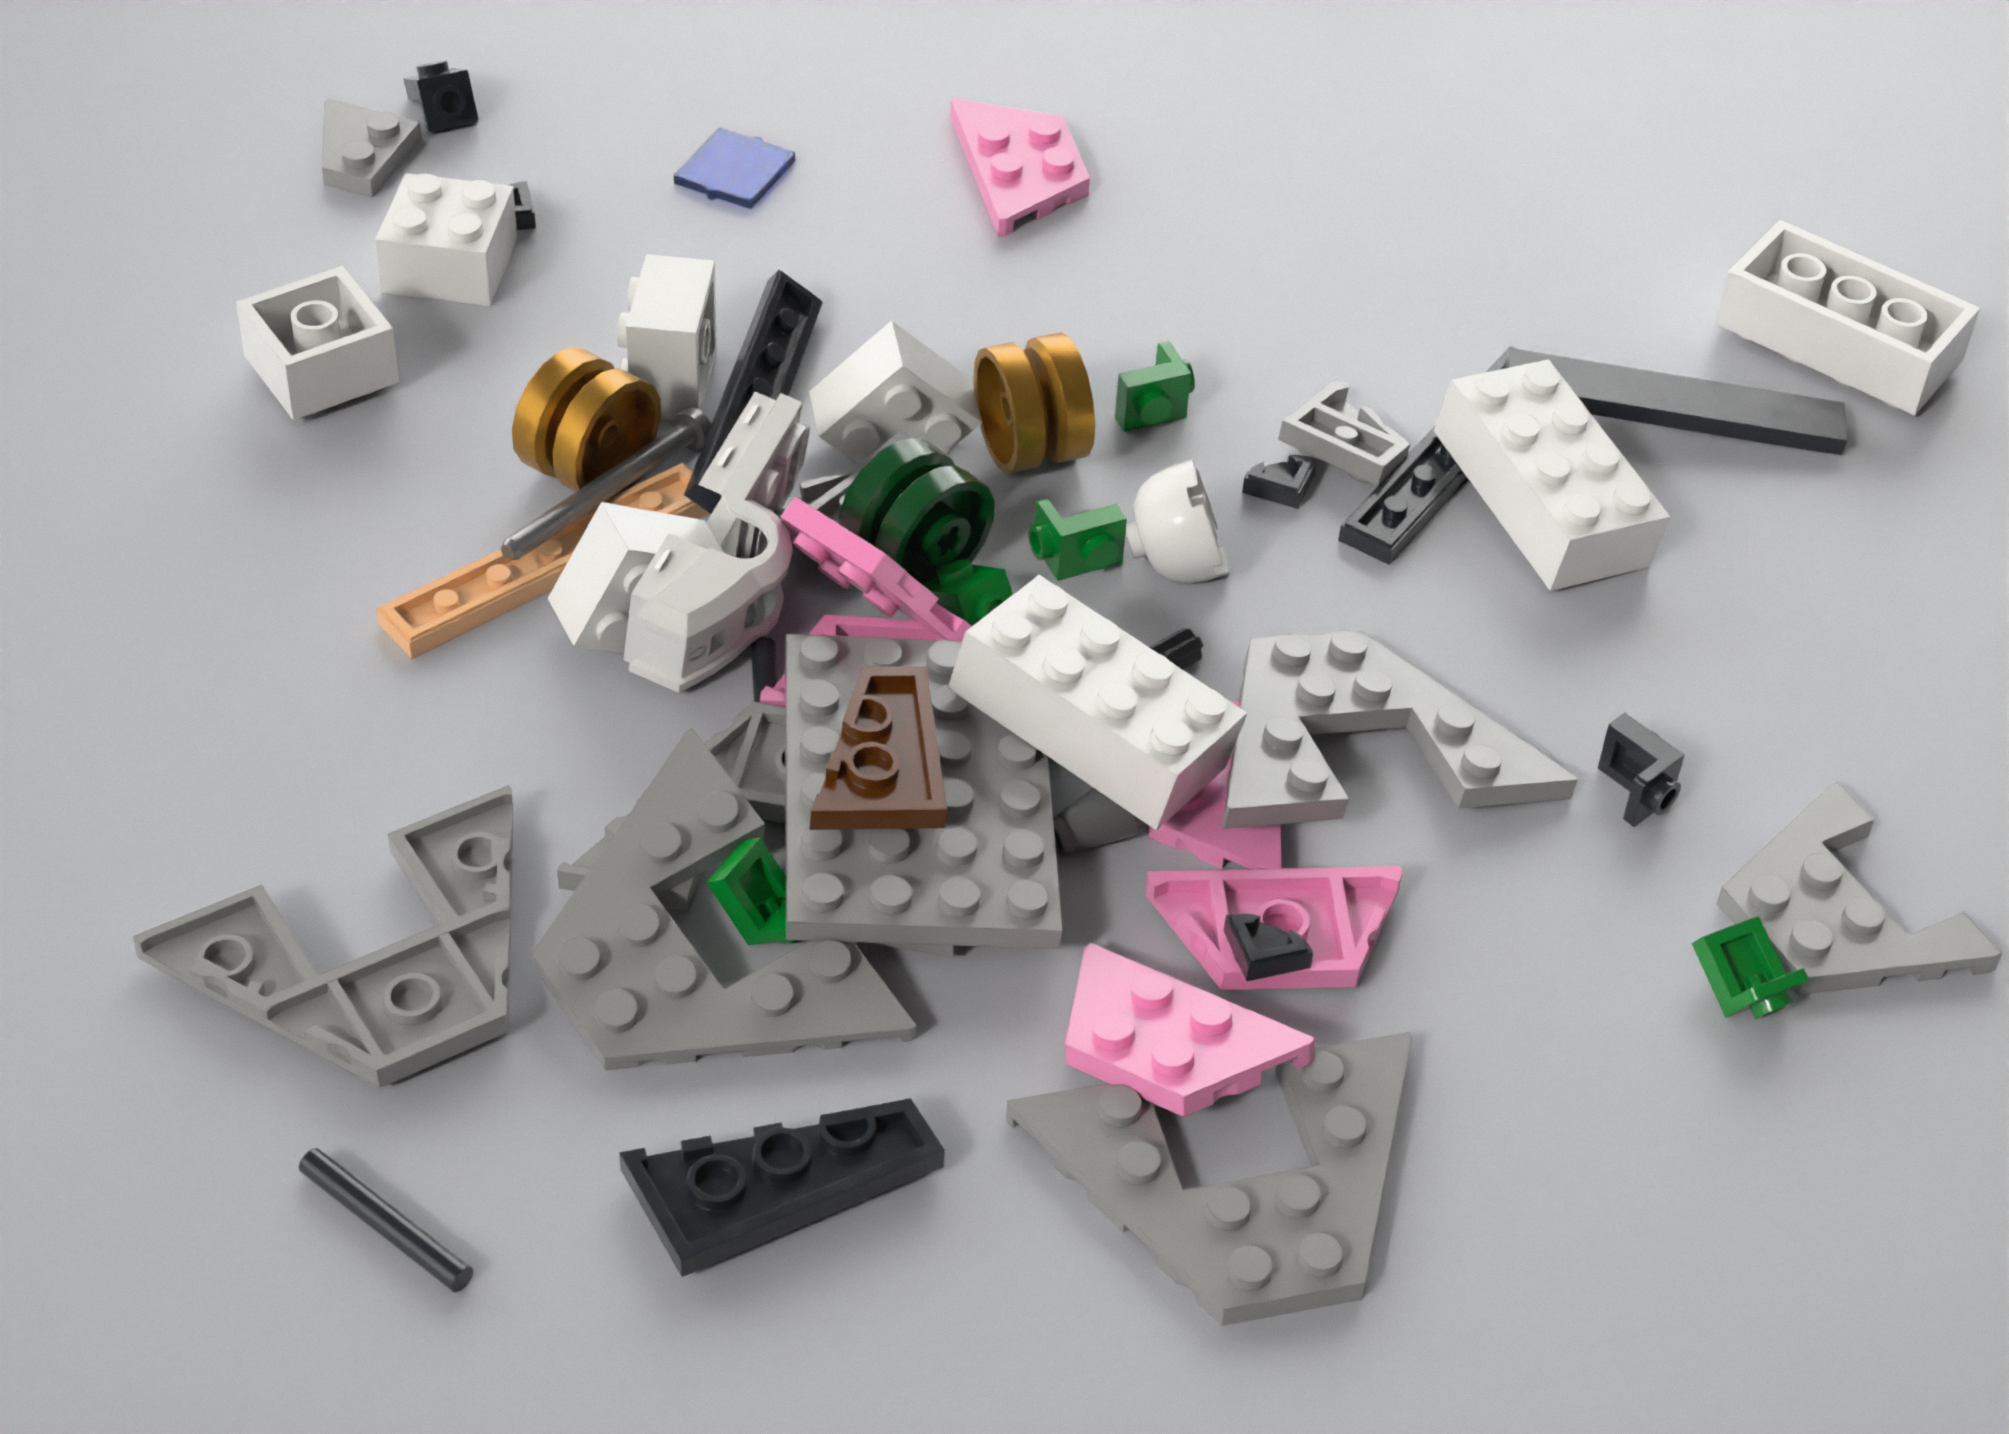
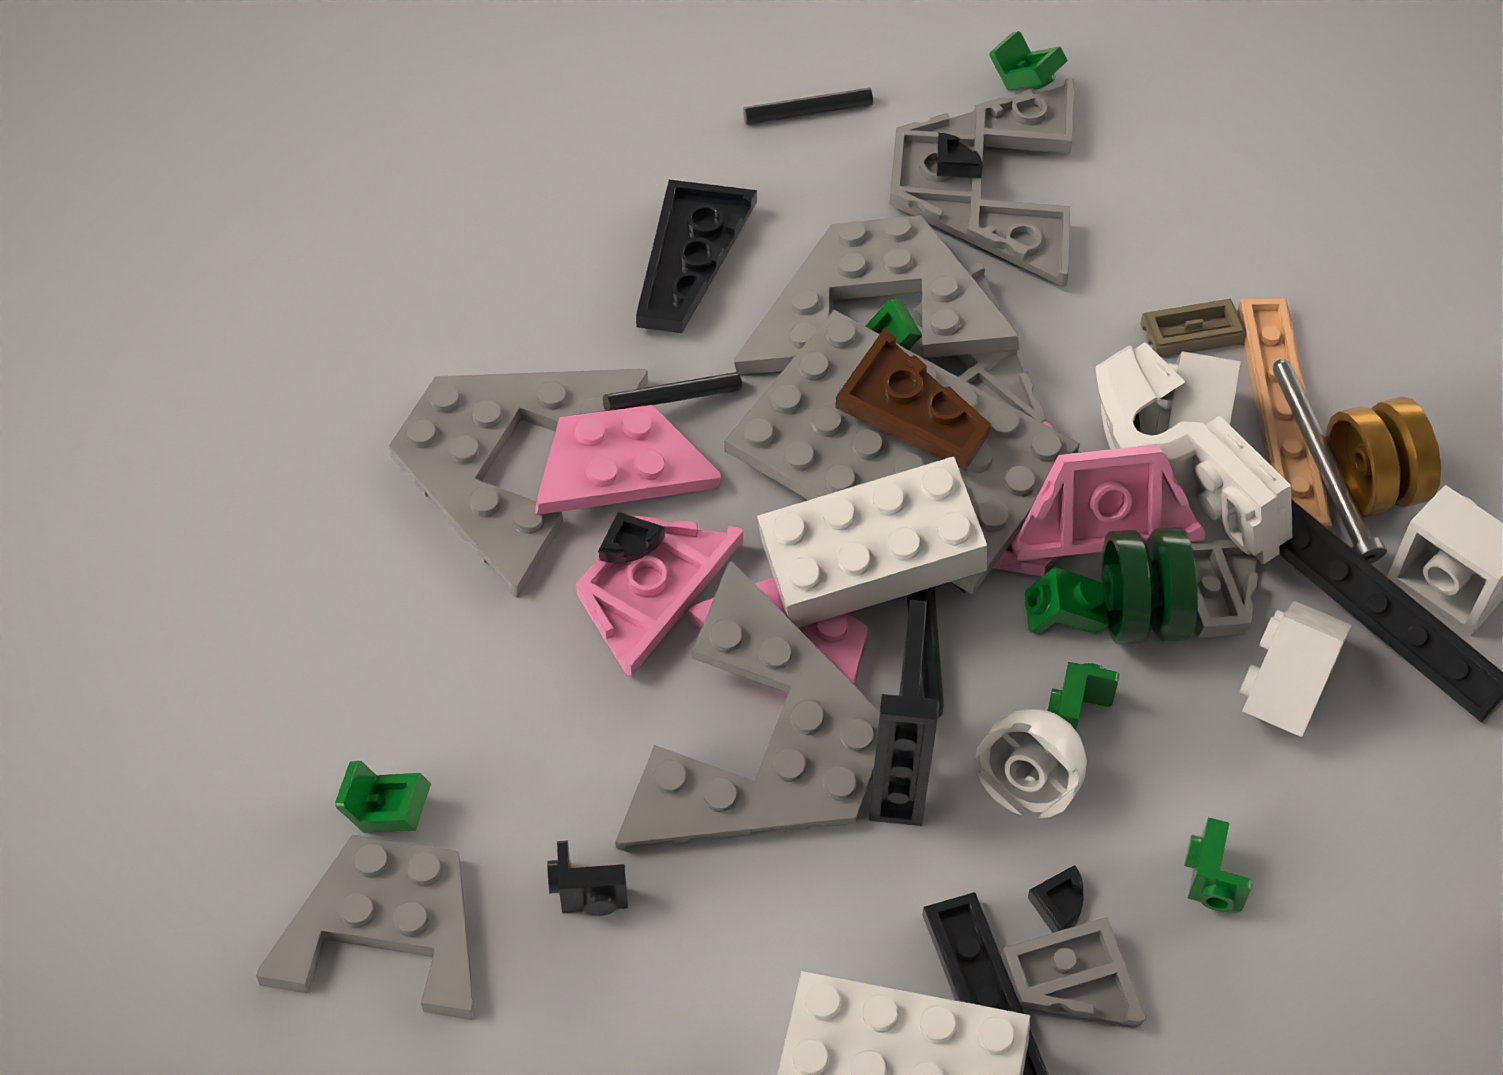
camera: 130 degrees right, 10 degrees up
pearl gold wheel [973,332,1096,474] -> none
none -> black bar [603,372,742,411]
none -> black fence [869,600,939,826]
none -> black tile [937,132,983,178]
none -> green bracket [989,31,1068,90]
none -> dark tan tile [1140,298,1246,357]

